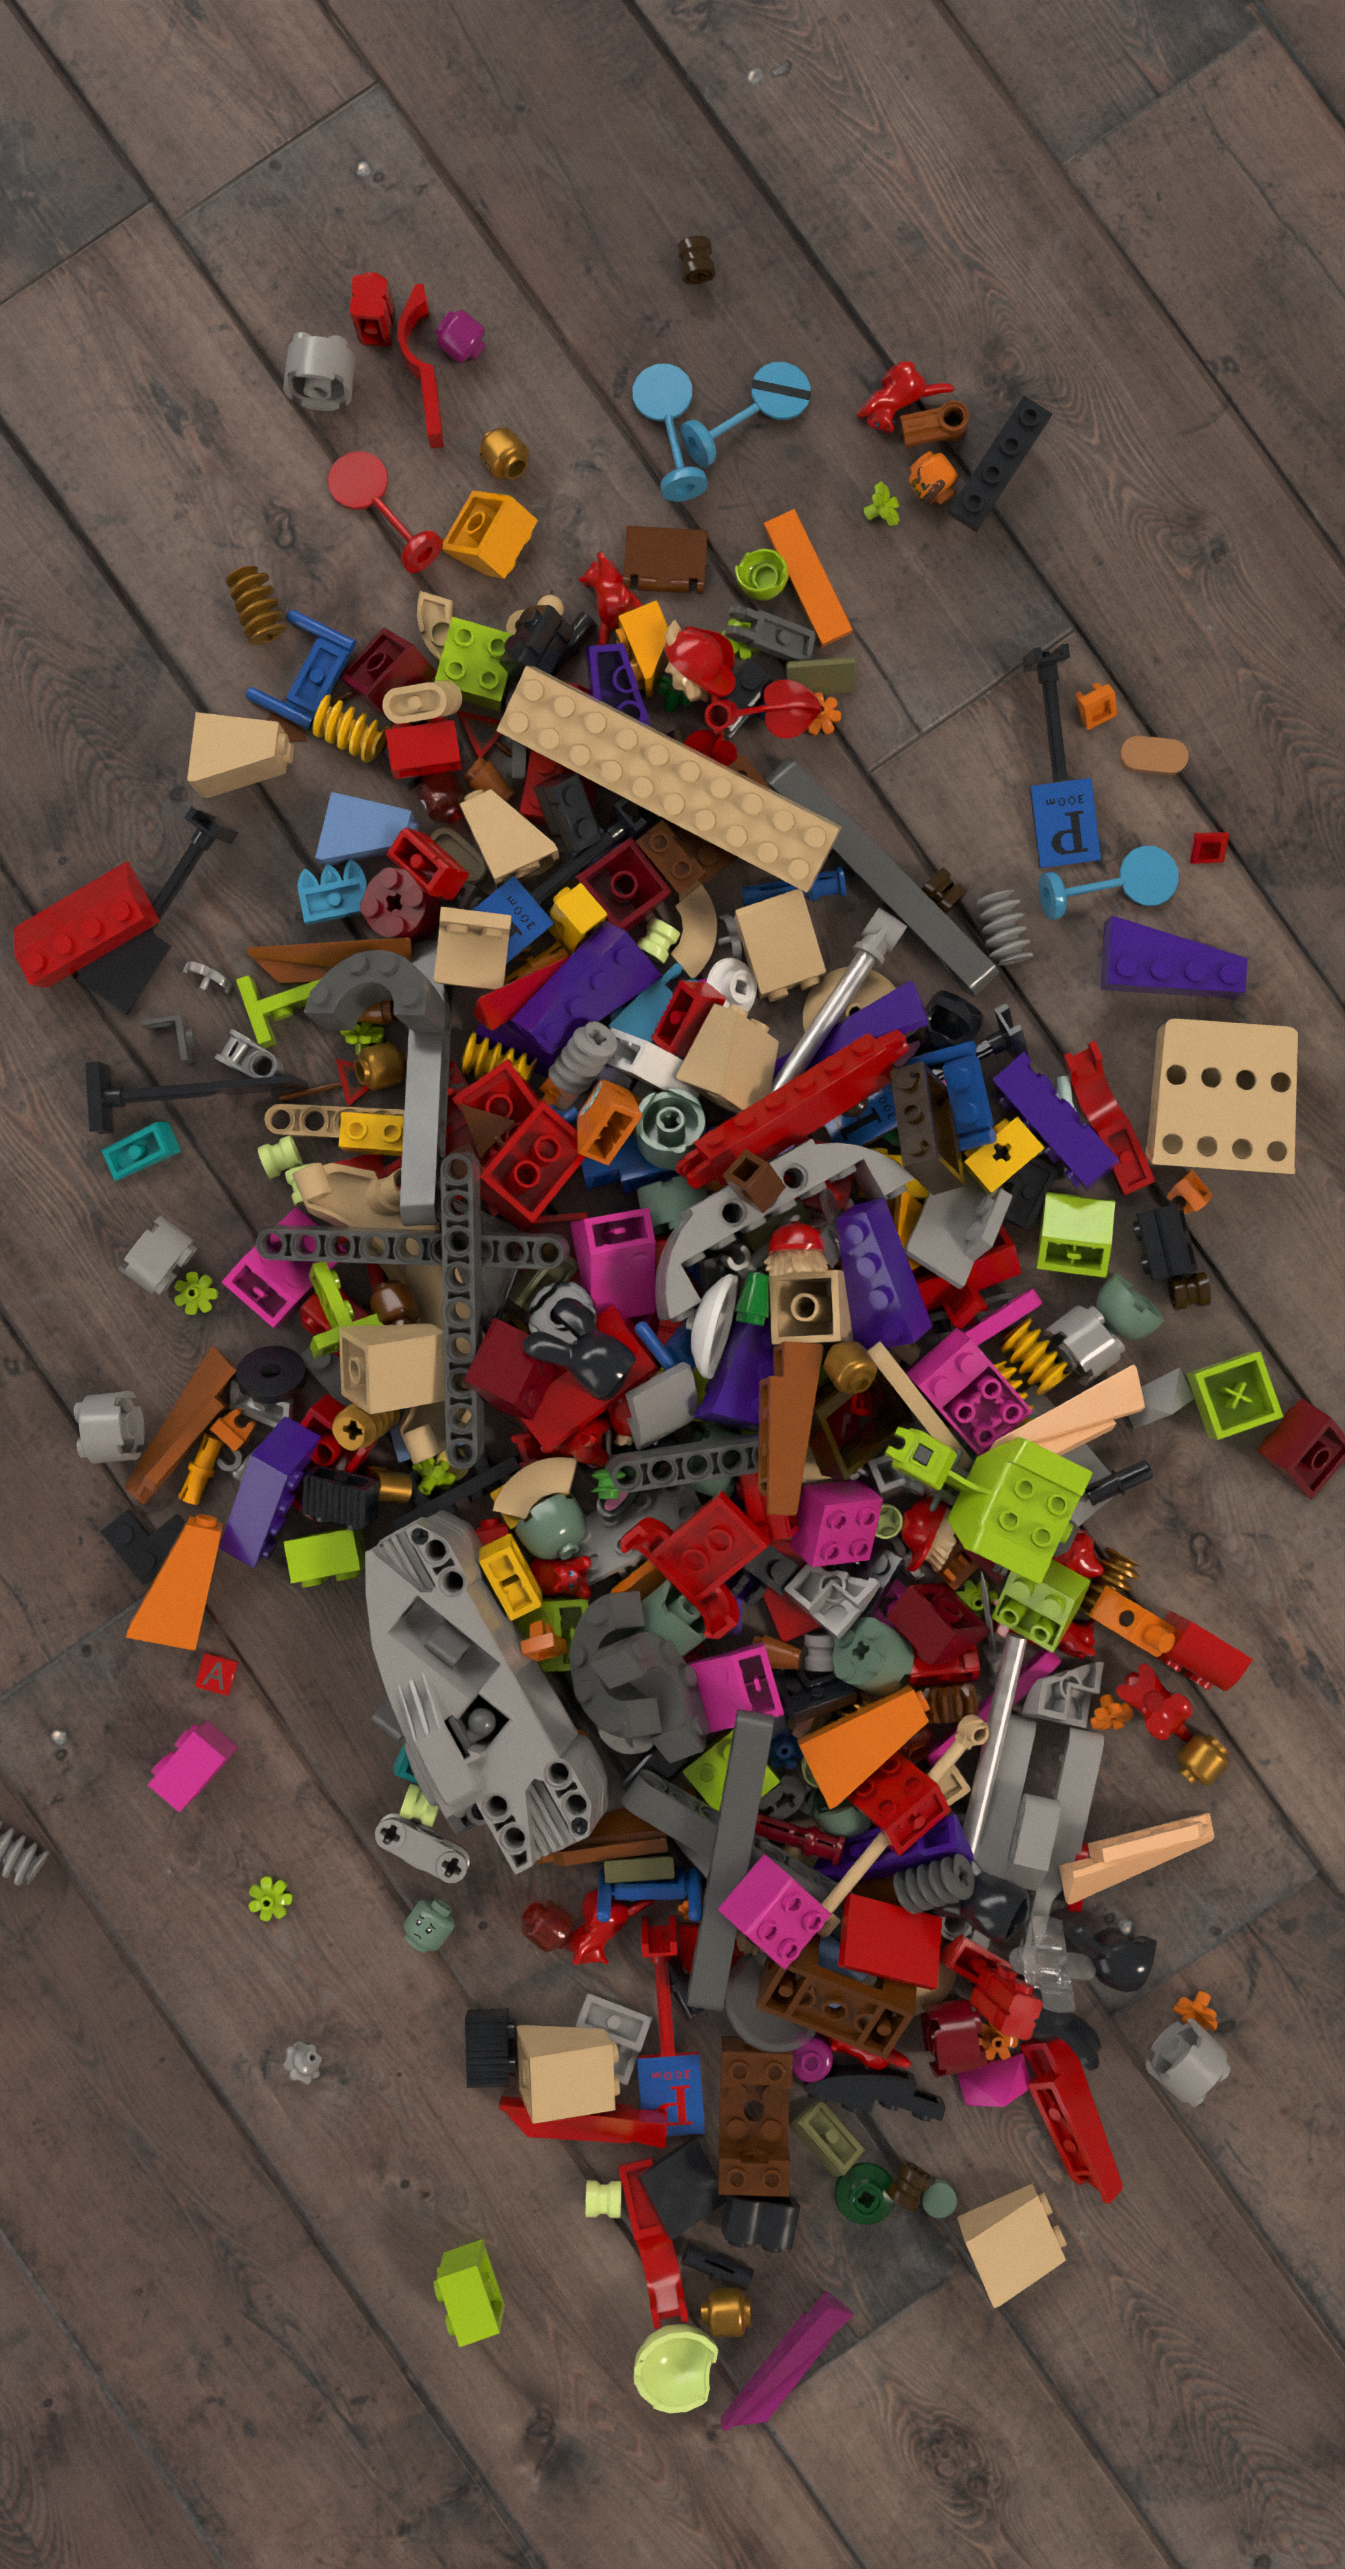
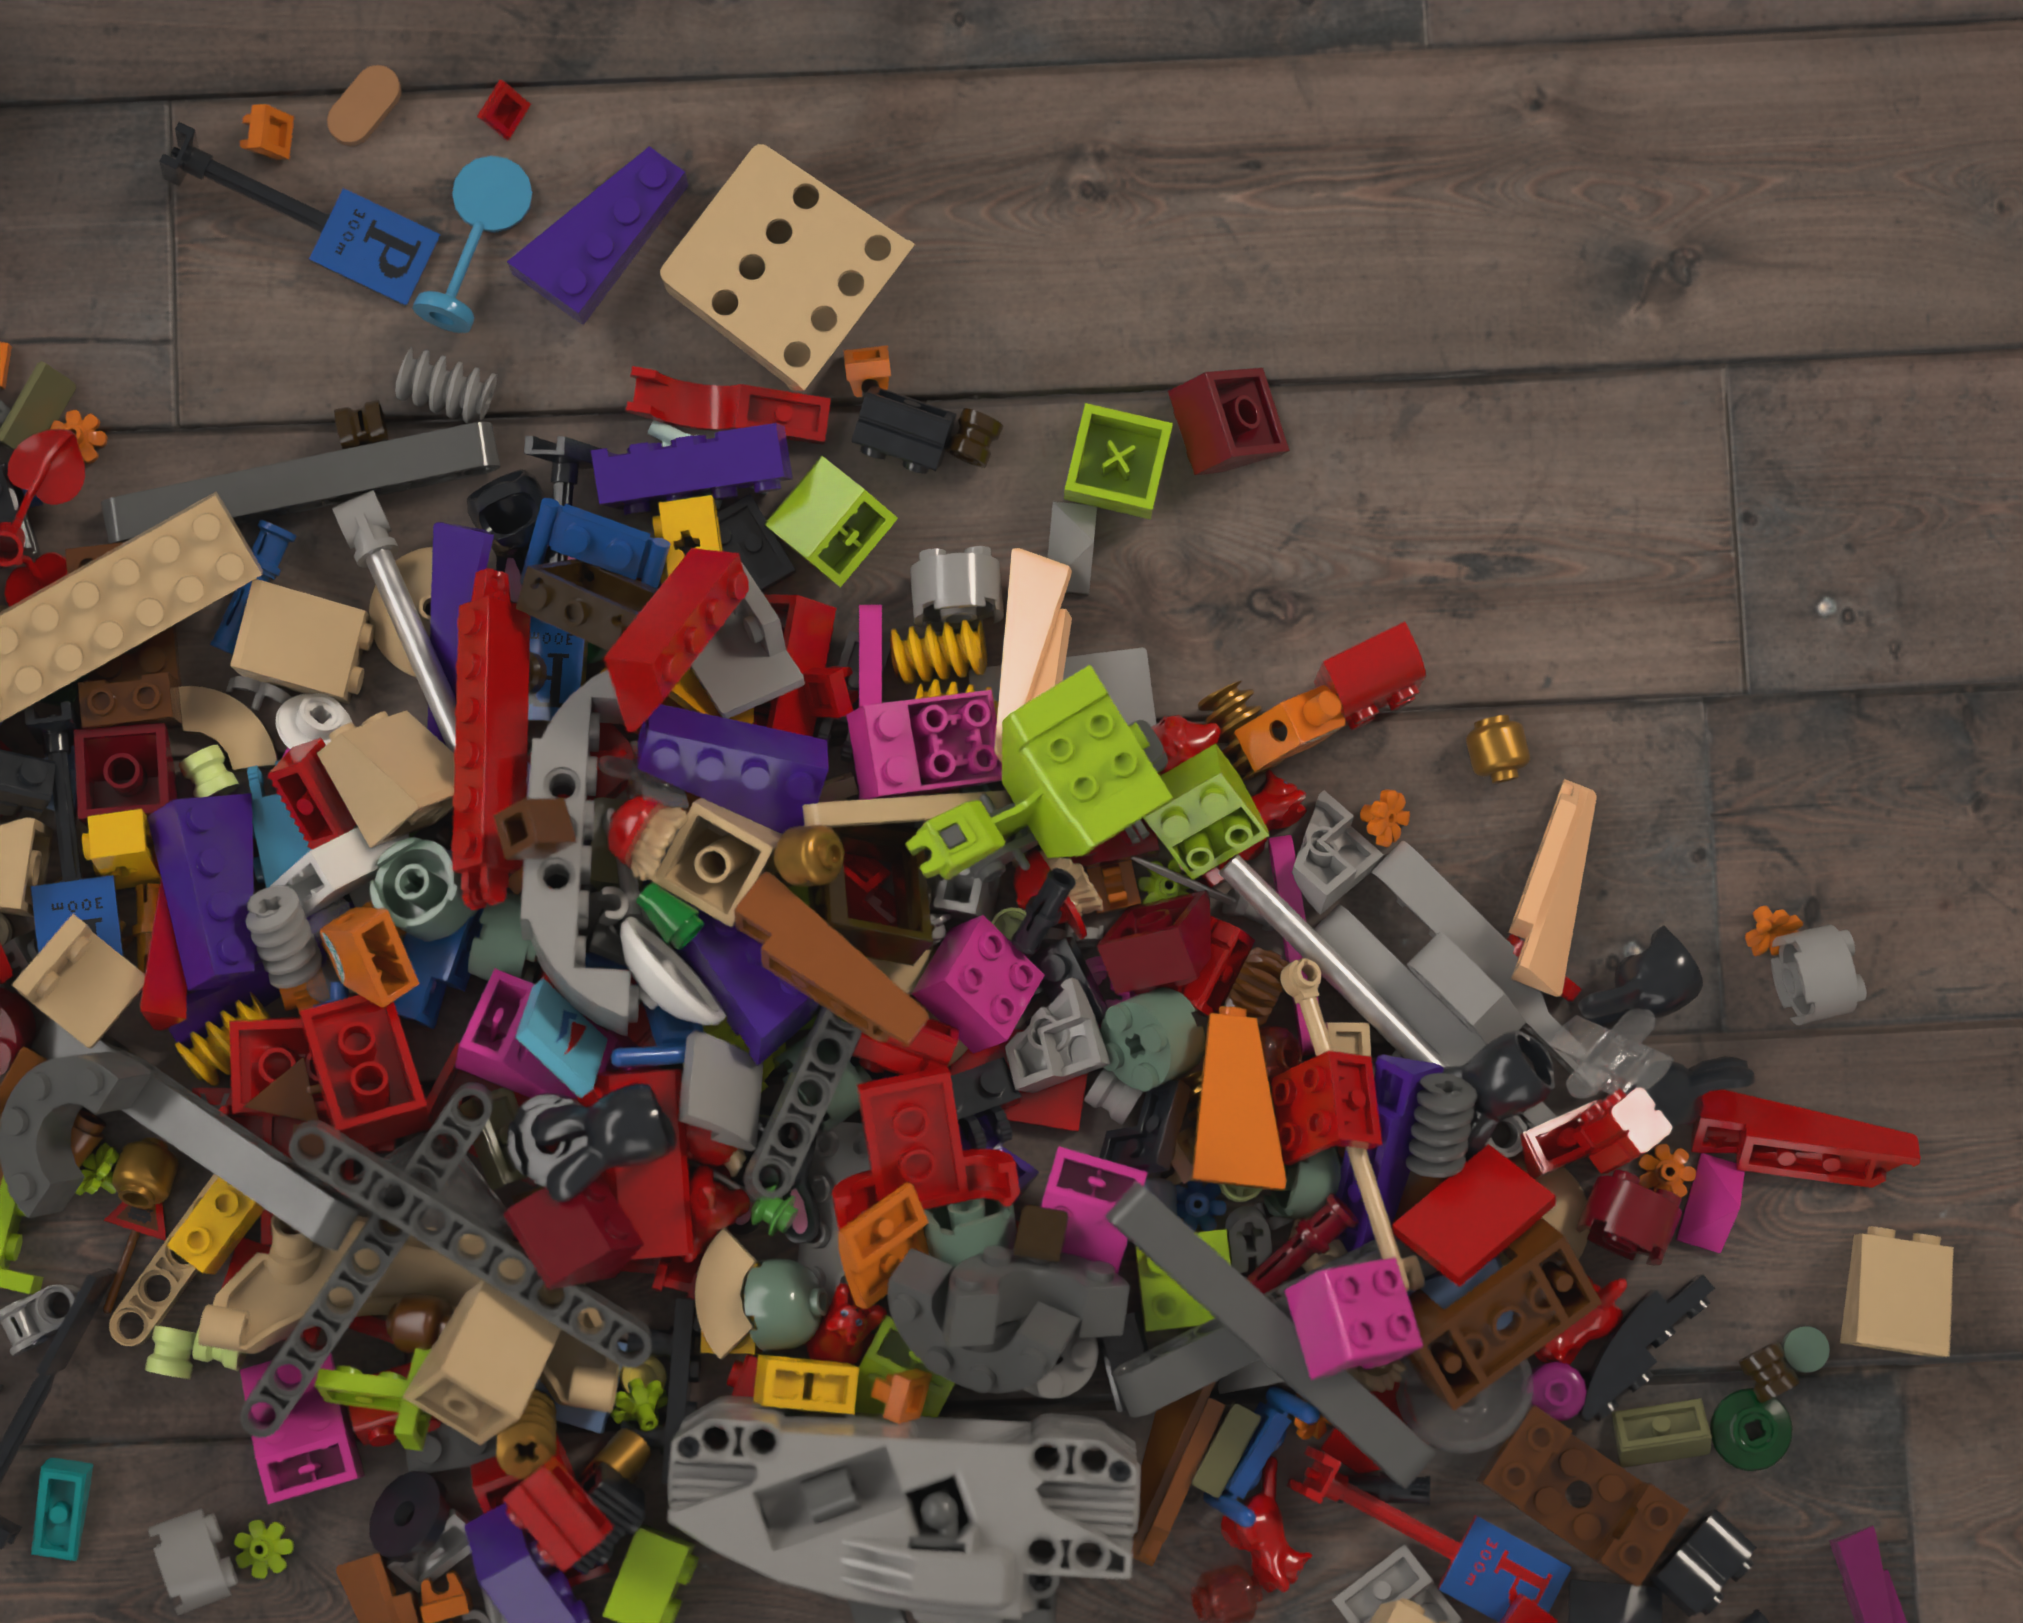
camera: 60 degrees left, 5 degrees down
dark orange cone [752,1634,802,1670] -> none
black axle [1085,1460,1154,1506] -> none
sand green cylinder [1096,1273,1165,1340] -> none
red animal [1116,1663,1193,1742] -> none
none -> red brick [502,1455,614,1572]
none -> medium azure tile [516,978,608,1098]
none -> red slope [604,548,749,732]
none -> orange slope [838,1183,930,1309]
none -> black pin [1011,868,1076,955]
none -> dark brown slope [1013,1205,1069,1262]

